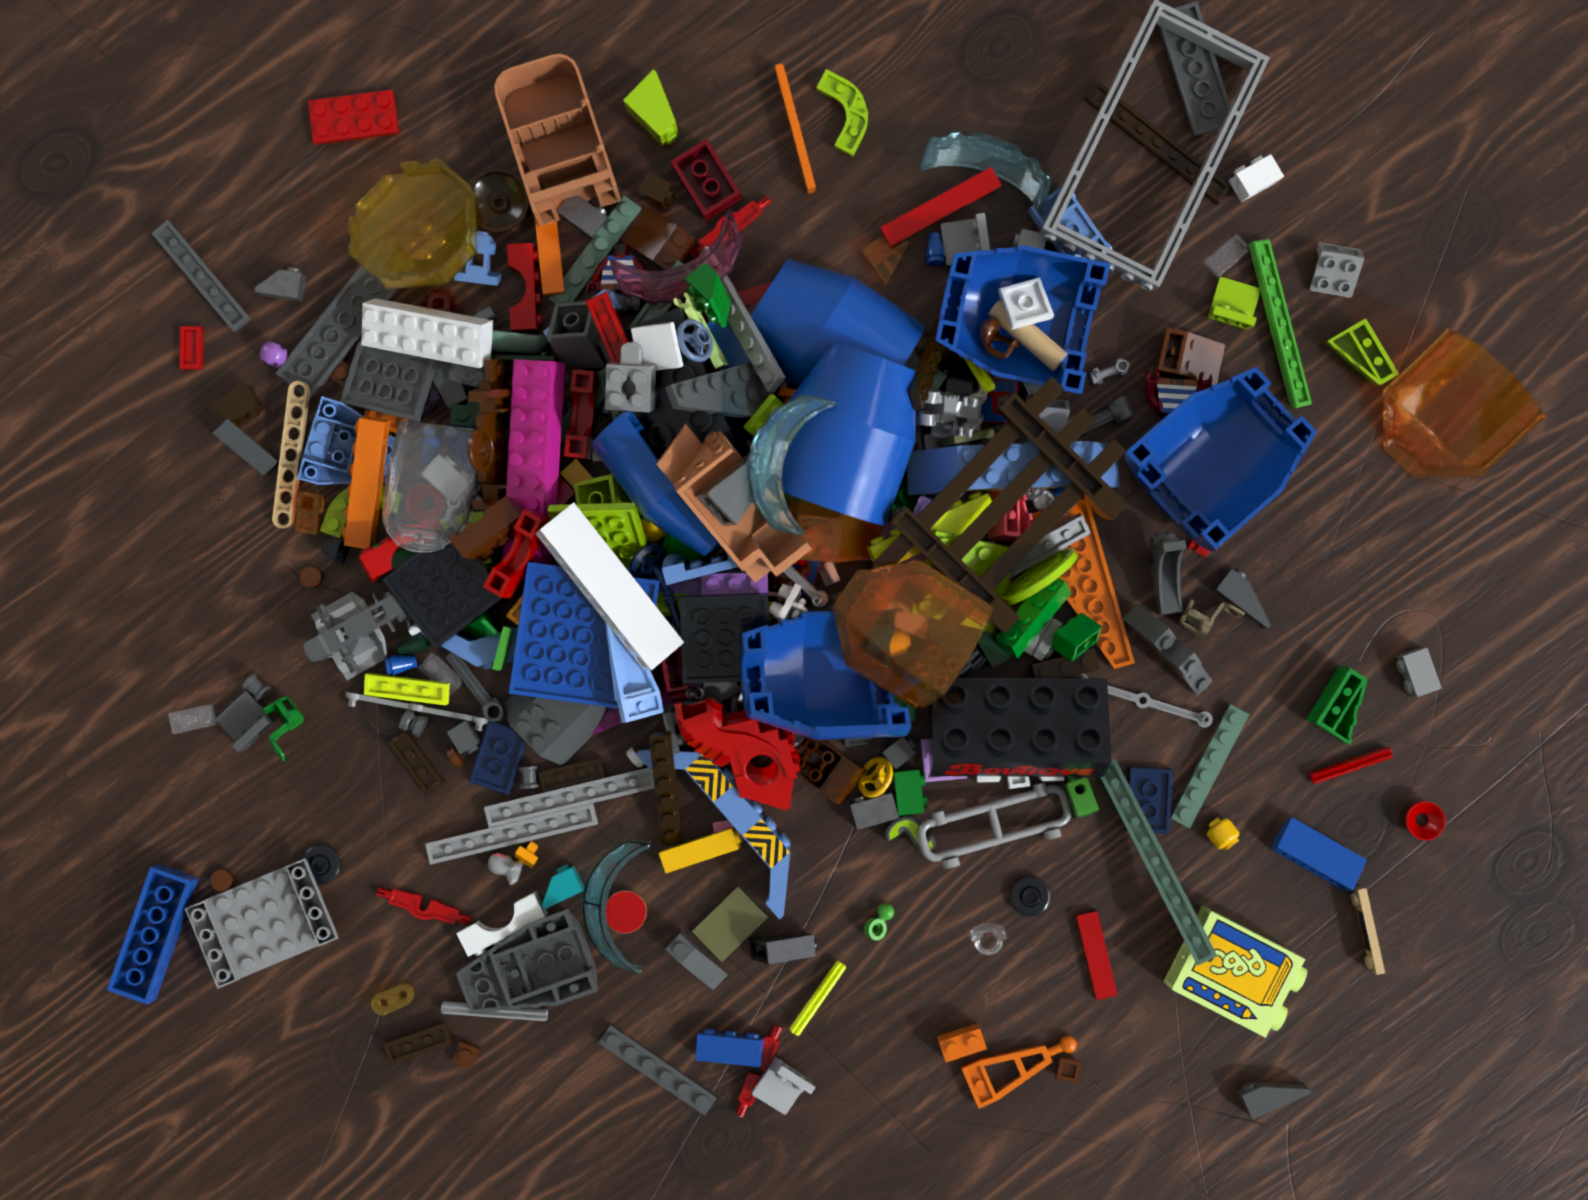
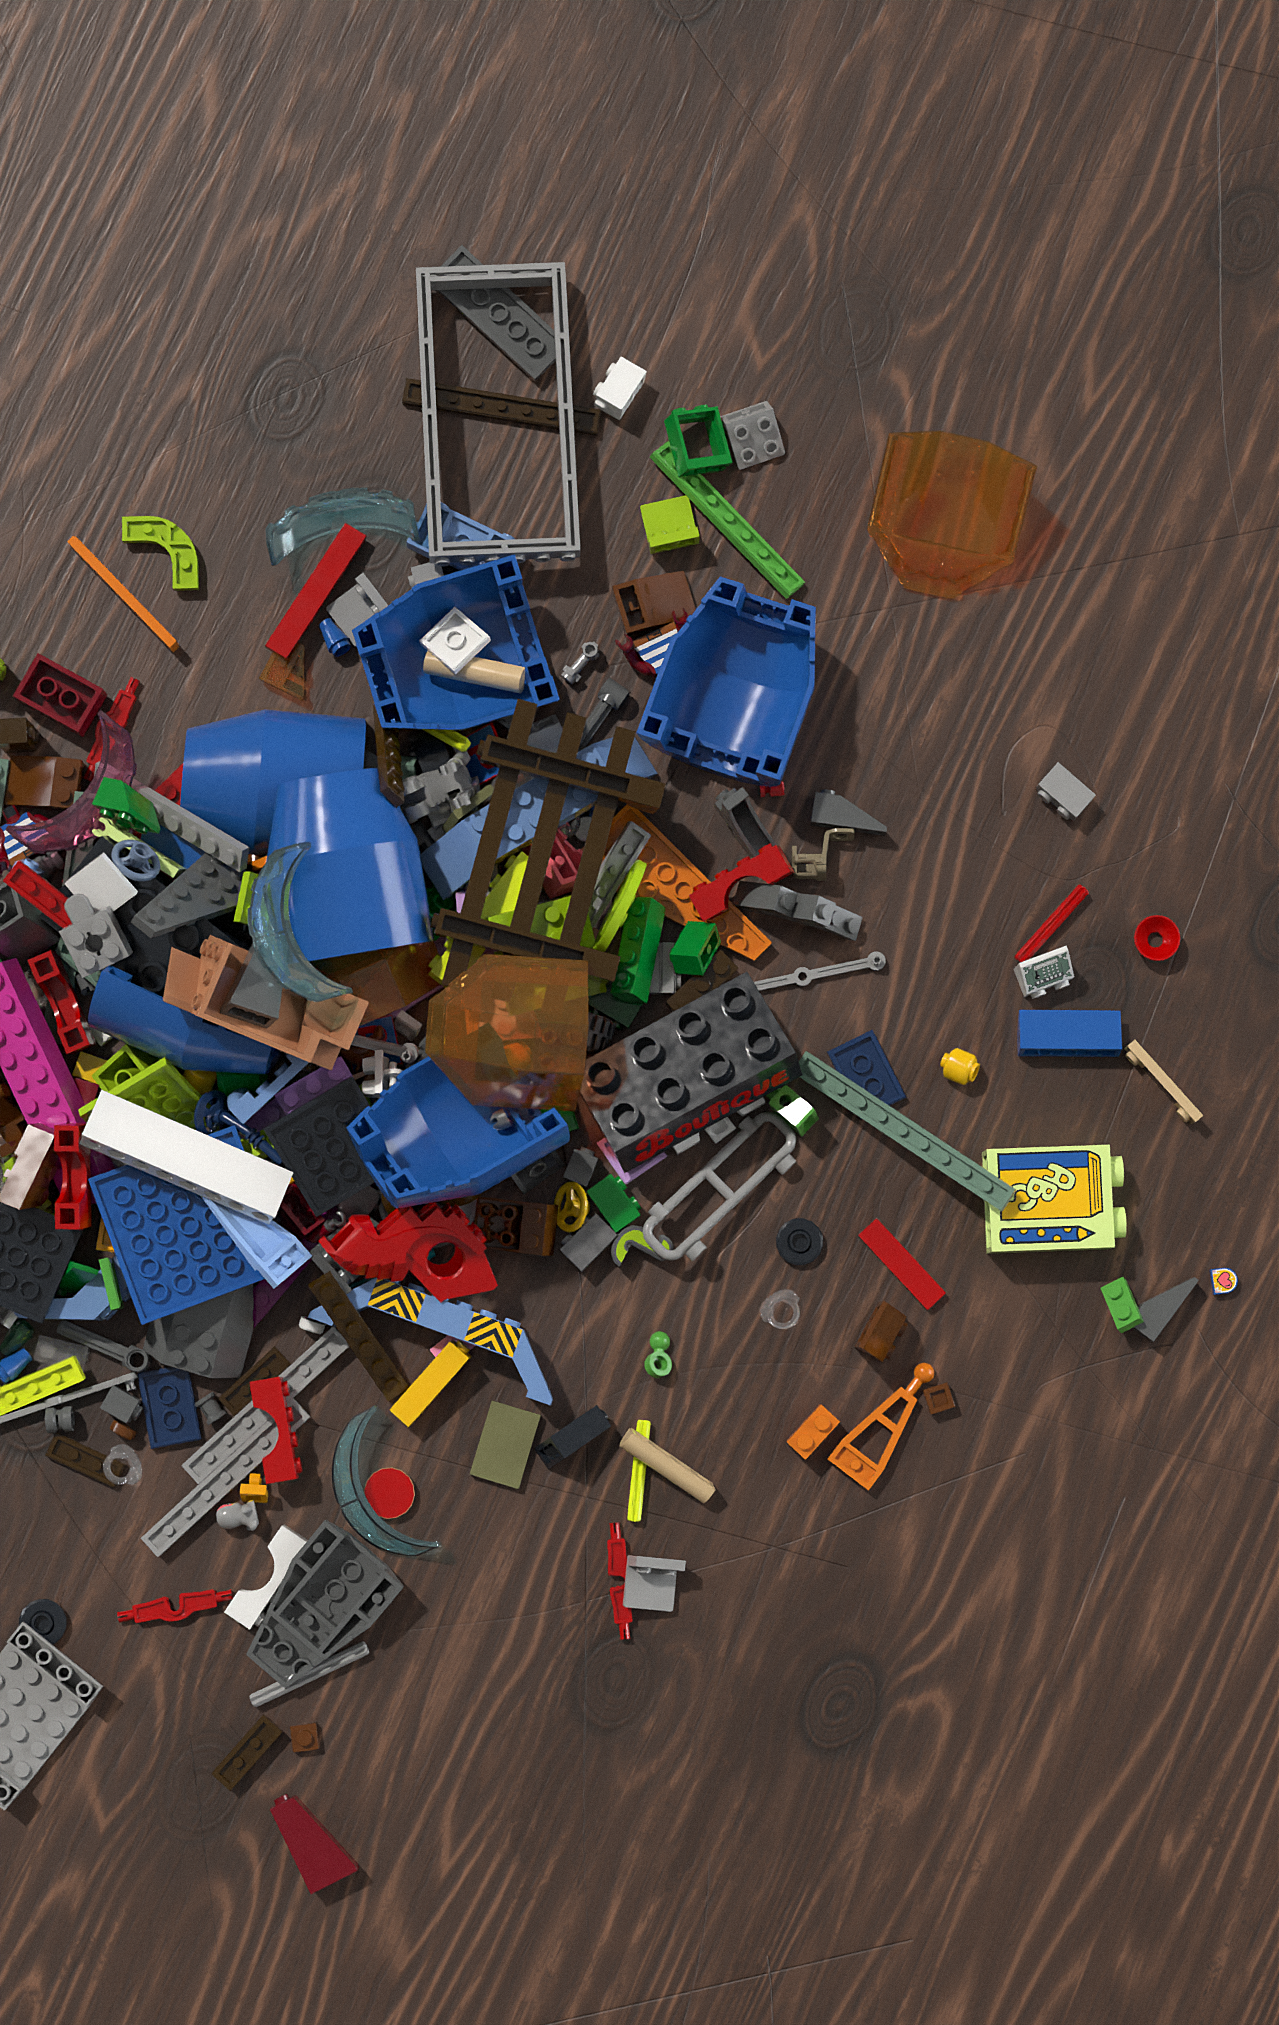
camera: 35 degrees left, 5 degrees down
clear yellow plate [371,983,414,1015] -> none
teal slope [542,864,585,910] -> none
dark grey plate [598,1024,717,1116] -> none
dark grey slope [665,930,728,990] -> none
blue brick [695,1028,765,1067] -> none
reddish brown piece [979,318,1020,359] -> none
sand green plate [1170,704,1250,828] -> none
clear tile [1204,234,1250,279] -> none
green wedge [1306,665,1368,746] -> none
lime wedge [1324,318,1399,386] -> none
none -> clear piece [103,1444,143,1485]
none -> red arch [250,1377,302,1484]
none -> dark red slope [270,1794,359,1894]
none -> dark grey hinge [490,1108,512,1130]
none -> tan brick [619,1428,715,1503]
none -> green window [664,405,732,477]
none -> red arch [689,844,794,922]
none -> reddish brown slope [854,1301,908,1362]
none -> slope [1014,946,1074,999]
none -> bright green plate [1101,1277,1144,1333]
none -> tile [1209,1268,1238,1295]

